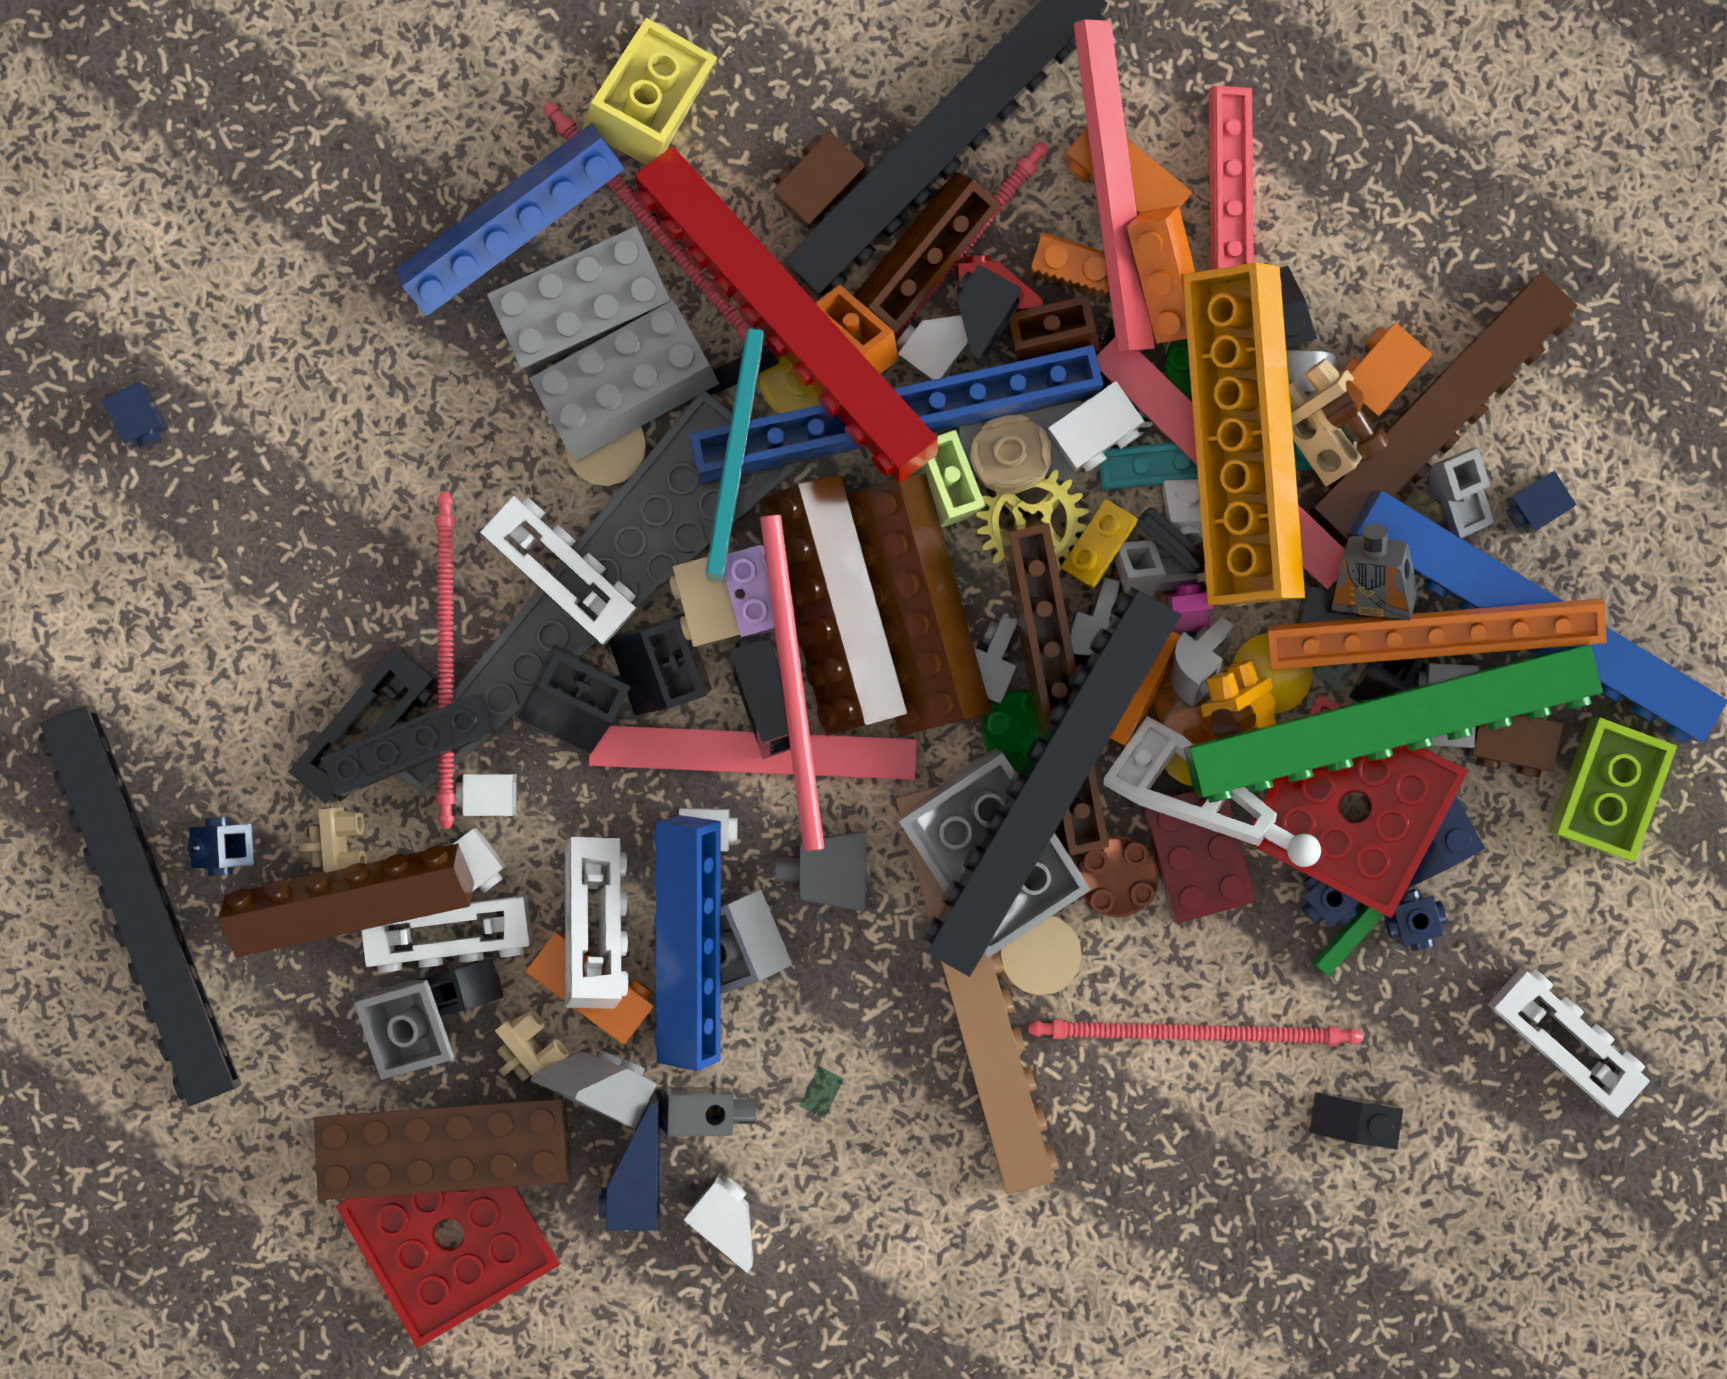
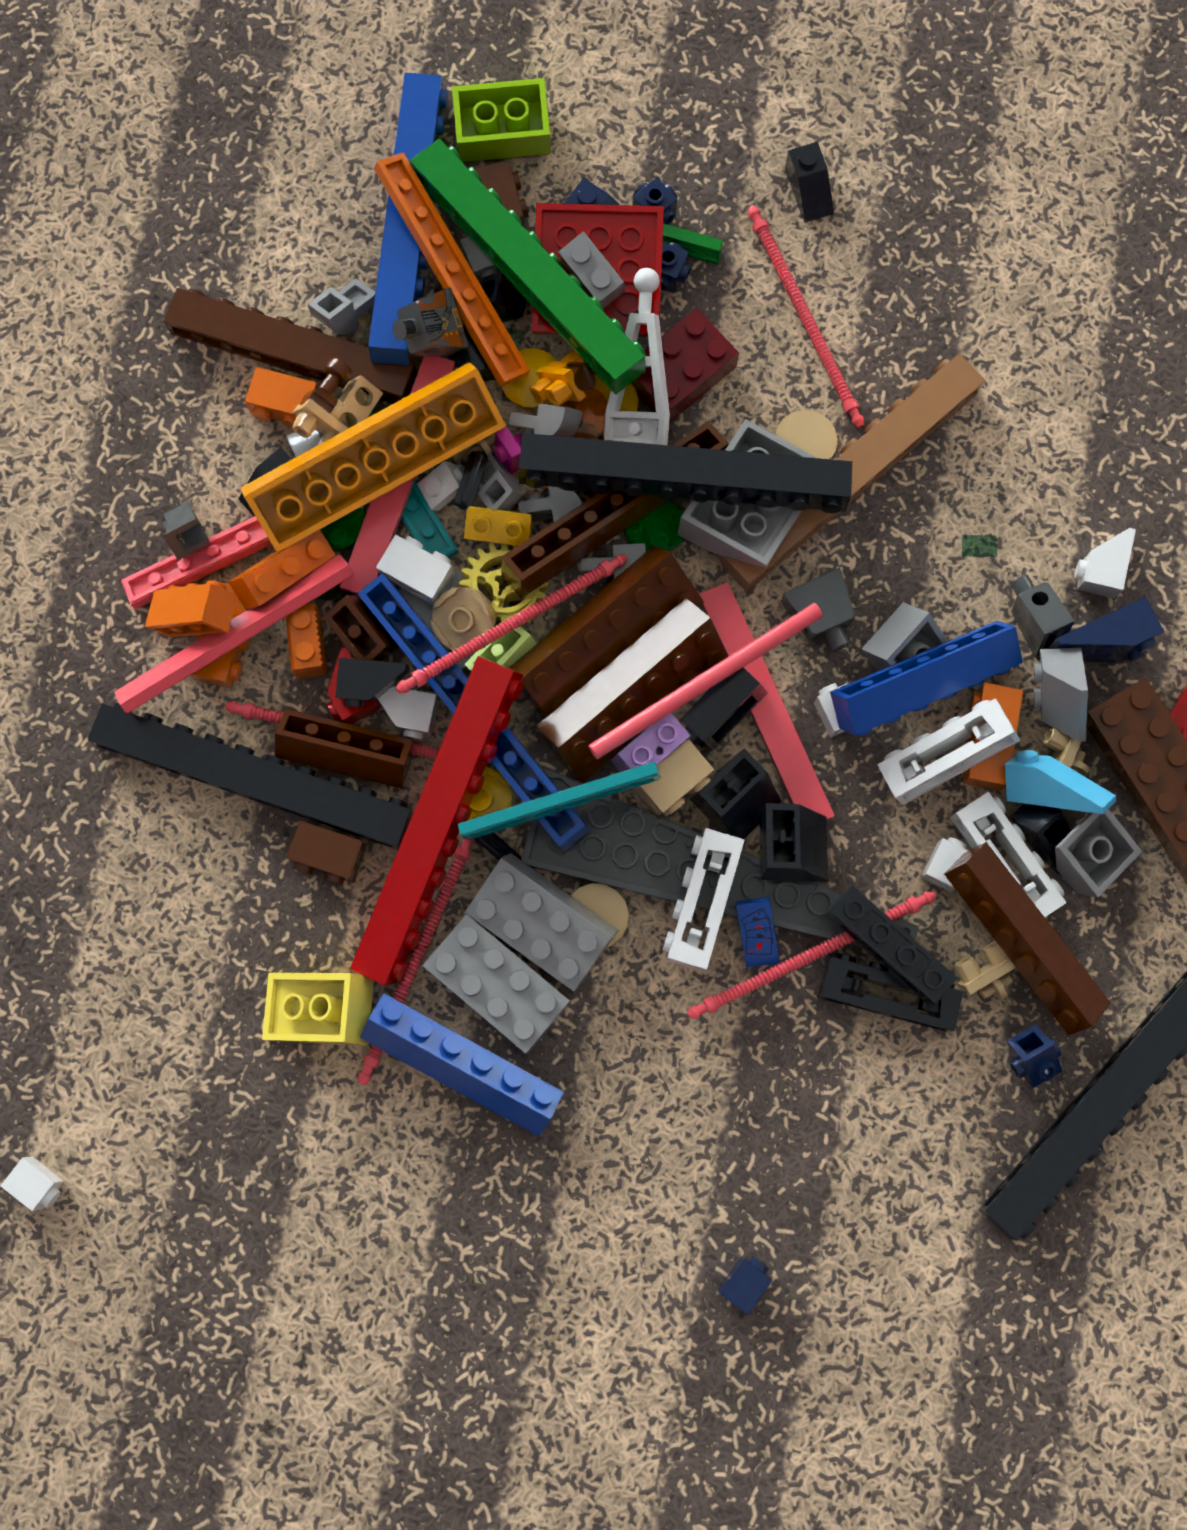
camera: 115 degrees left, 10 degrees down
white brick [456,774,517,816] -> none
orange brick [816,284,898,374] -> none
copper dish [1078,836,1159,917] -> none
white brick [1487,968,1650,1118] -> none
dark blue brick [1506,470,1576,534] -> none
none -> orange brick [145,580,238,638]
none -> dark grey window [162,502,210,561]
none -> coral hose [396,554,628,693]
none -> light grey brick [558,231,625,309]
none -> blue tile [736,897,780,967]
none -> medium azure slope [1005,750,1116,814]

